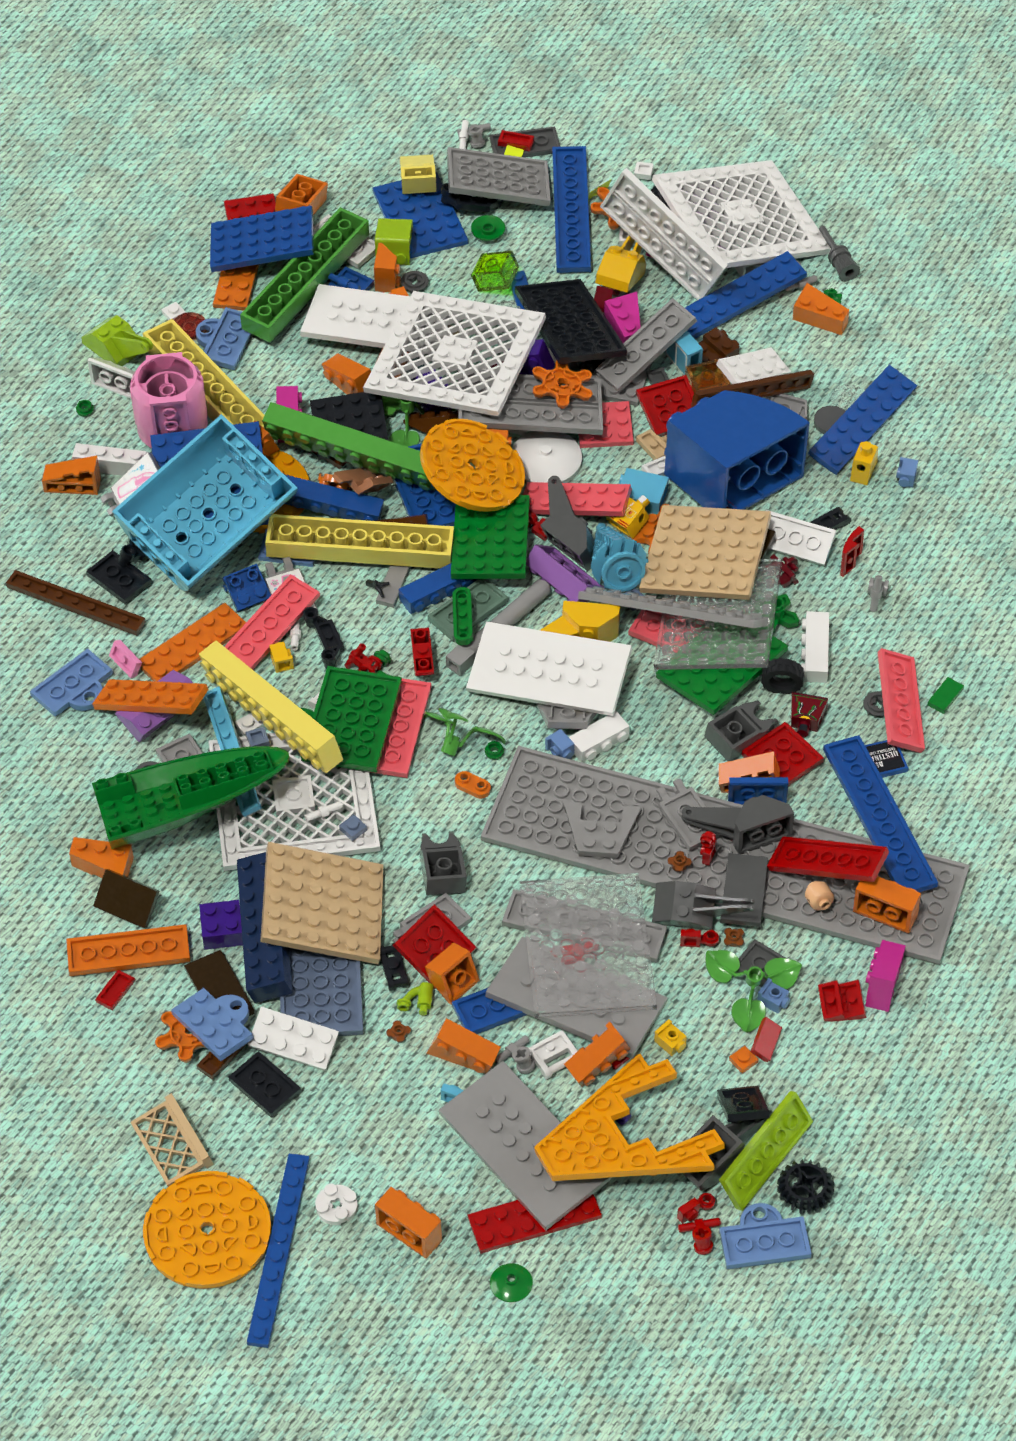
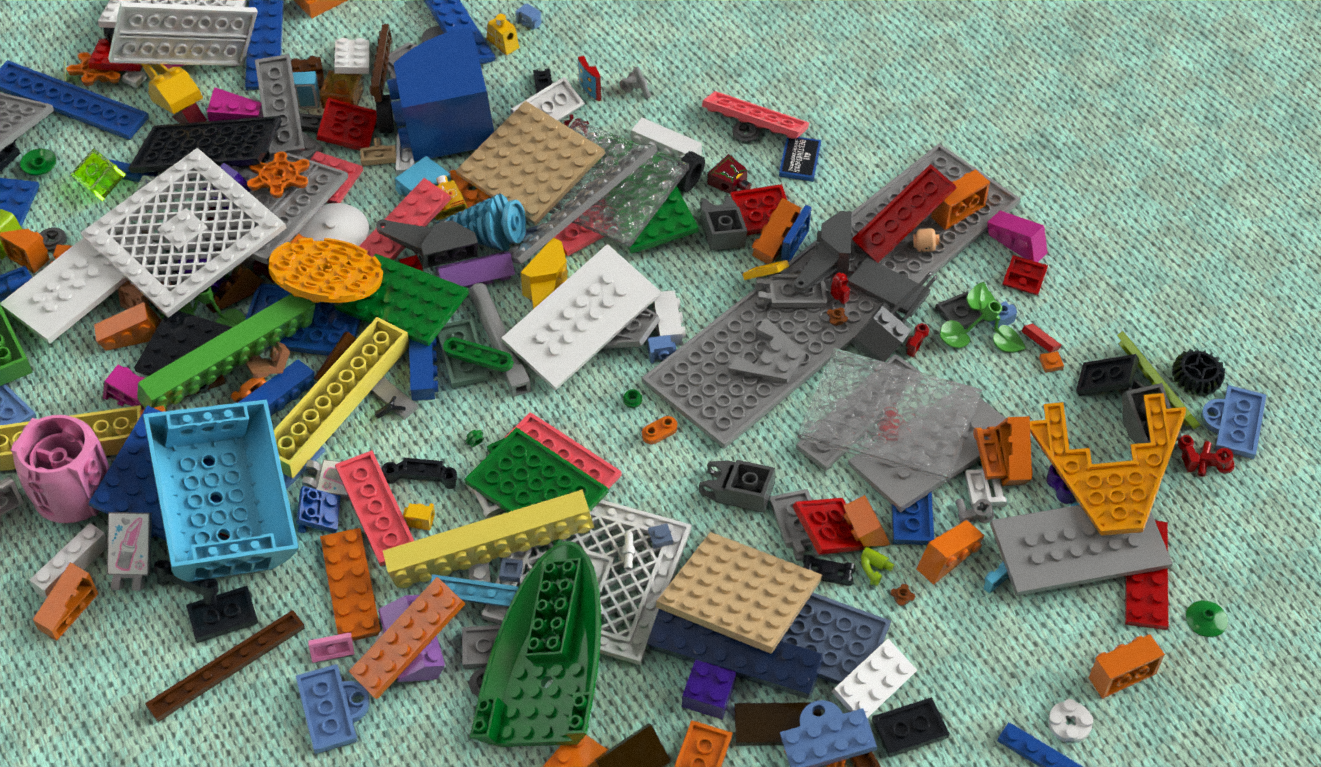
camera: 65 degrees left, 0 degrees up
white bar [290,620,301,651] -> none
red piece [344,643,382,673] -> none
red slope [410,628,434,676] -> none
bright green plant [424,708,505,756] -> none
white plate [634,161,654,180] -> none
yellow brick [654,1019,687,1056] -> none
dark orange plate [724,928,744,947] -> none
blue plate [823,735,938,892] -> none
green tile [927,677,964,714] -> none
none -> yellow tile [743,260,789,280]
none -> orange plate [973,426,1007,480]

